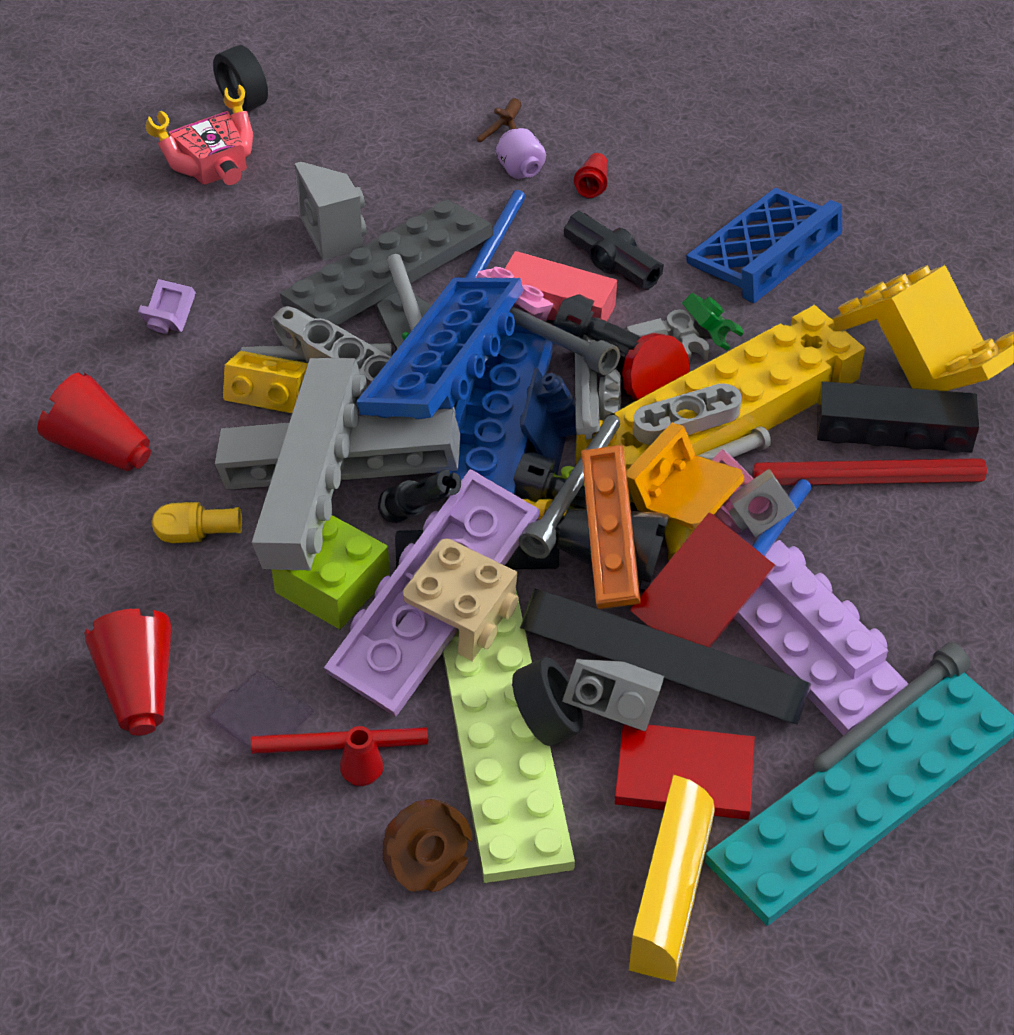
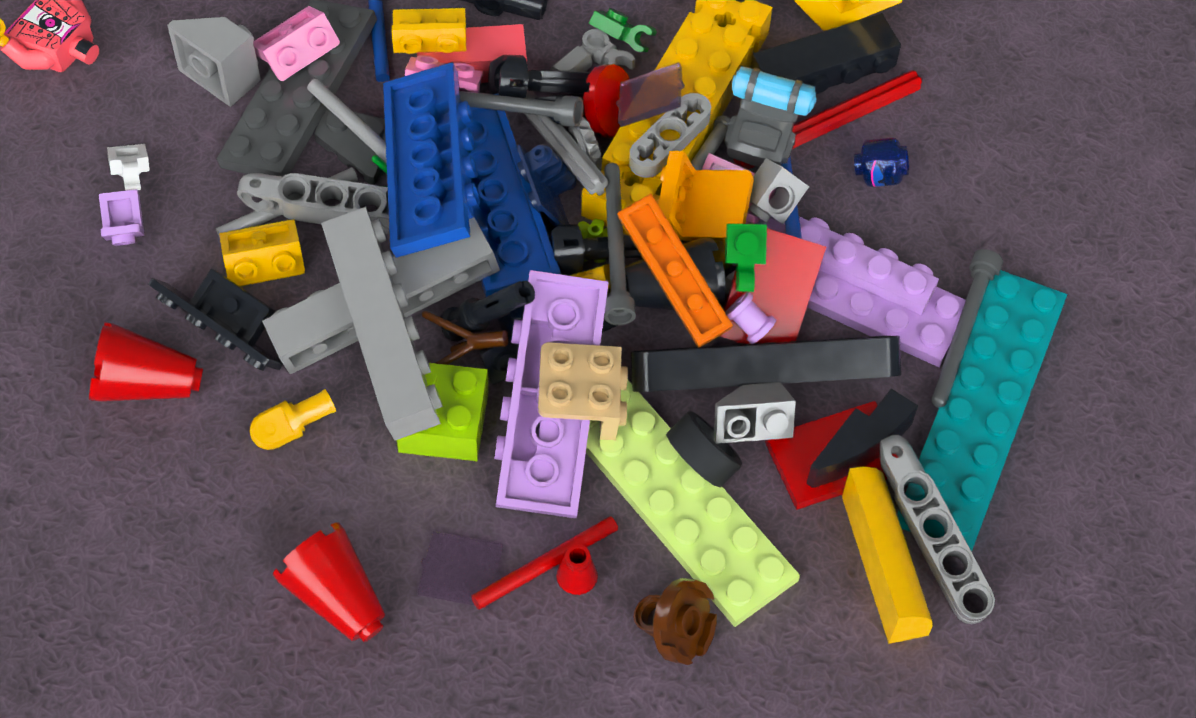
camera: 30 degrees left, 10 degrees up
none -> white plate [107,144,149,191]
none -> black bracket [148,269,283,371]
none -> bright pink bracket [253,6,340,81]
none -> yellow bracket [392,8,466,54]
none -> reddish brown plant [421,310,509,365]
none -> piece [616,62,685,127]
none -> dark grey piece [725,66,817,167]
none -> green plate [725,224,767,292]
none -> lavender bush [725,292,776,344]
none -> black slope [807,389,918,488]
none -> clear blue head [854,138,909,187]
none -> light grey piece [880,435,995,624]

